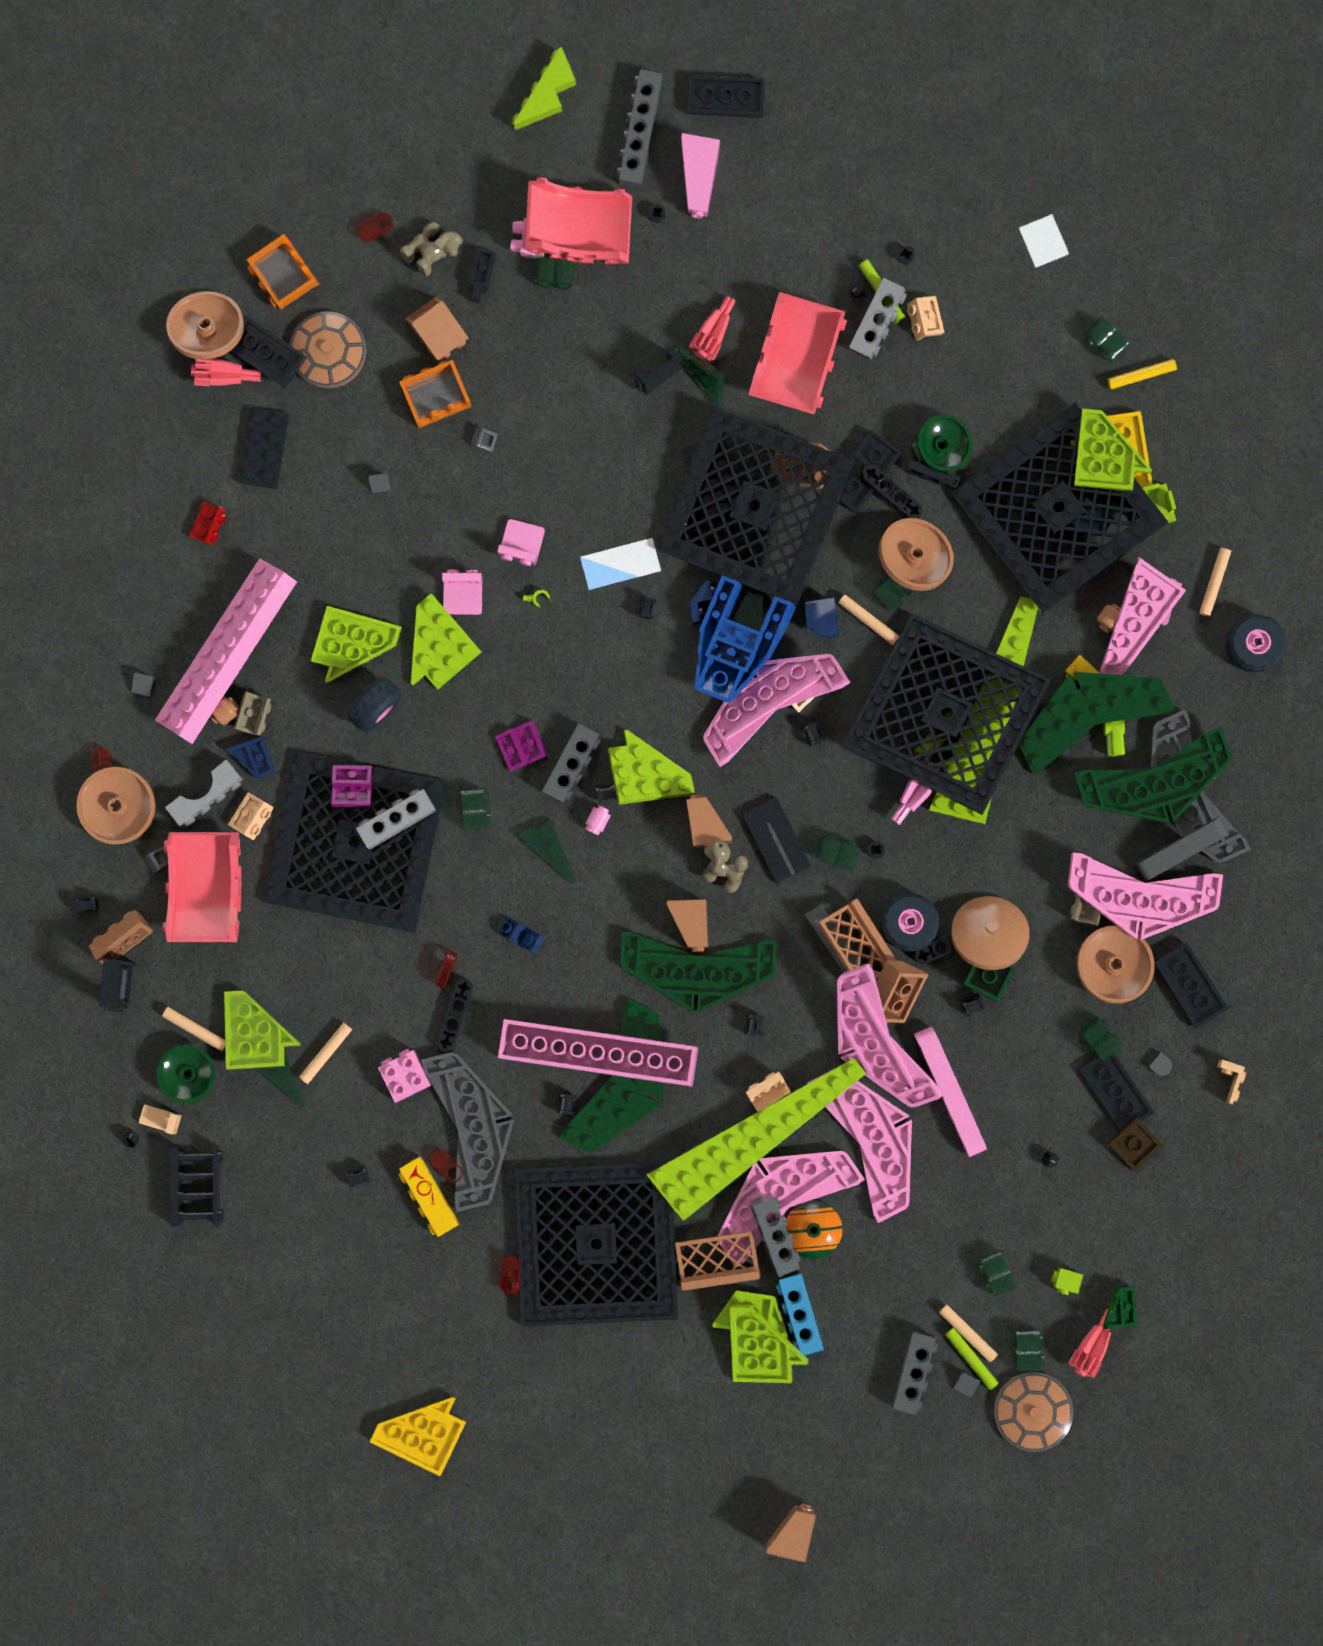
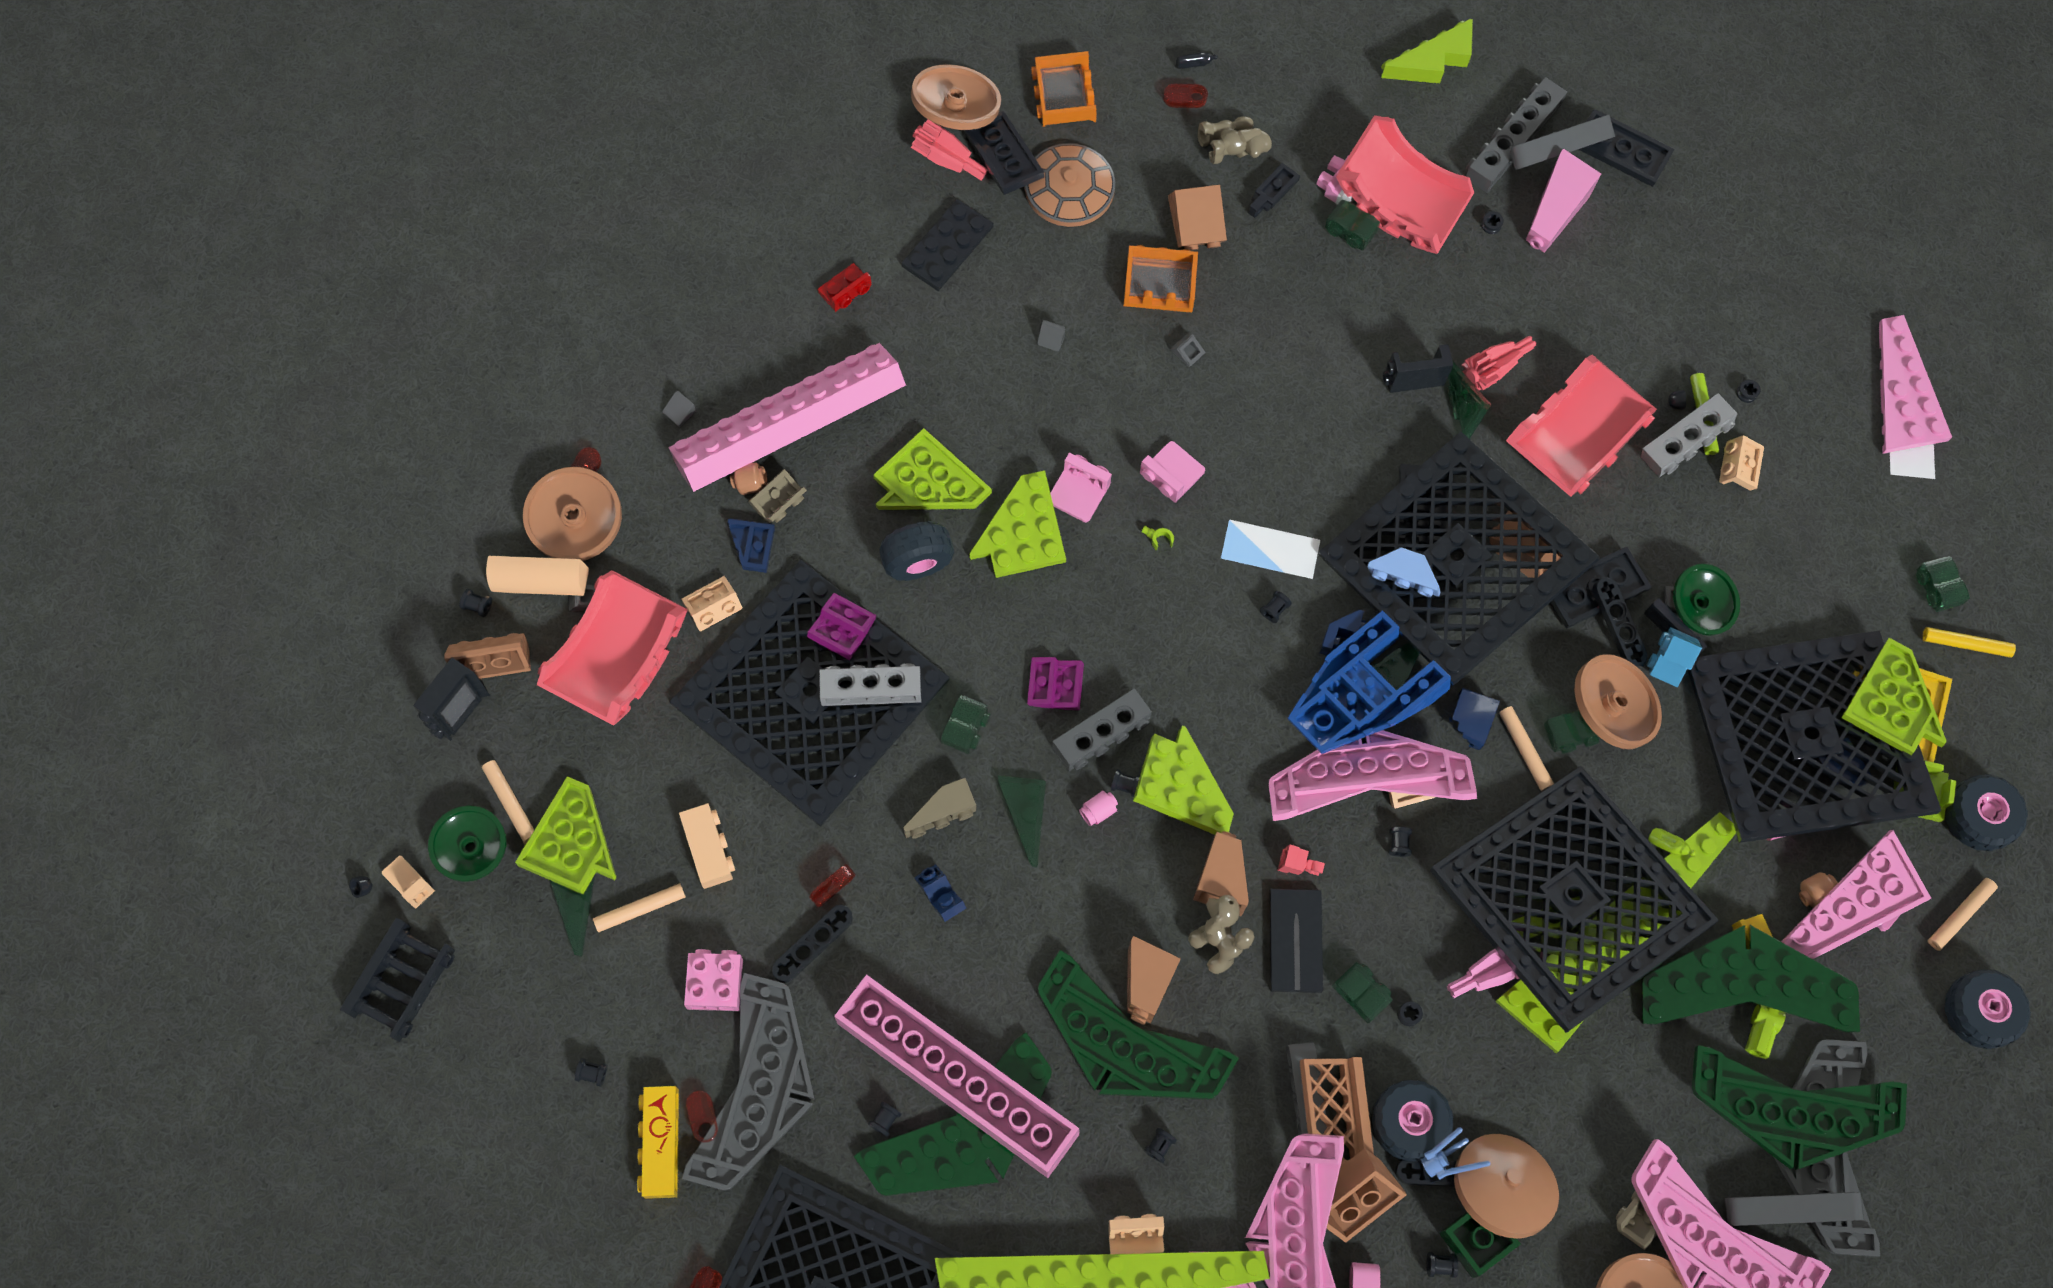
camera: 20 degrees right, 15 degrees down
light grey arch [165,760,243,827] -> none
none -> light nougat brick [486,556,589,596]
none -> light nougat brick [679,804,735,889]
none -> dark tan slope [903,778,976,839]
none -> black piece [1176,52,1218,69]
none -> coral piece [1278,844,1325,876]
none -> light blue slope [1368,548,1441,597]
none -> medium blue plant [1421,1127,1490,1180]
none -> dark grey beam [1509,114,1615,170]
none -> dark azure brick [1647,627,1702,687]
none -> lime piece [1648,828,1696,856]
none -> bright pink wing [1879,315,1952,454]
none -> black wheel [1945,774,2028,851]

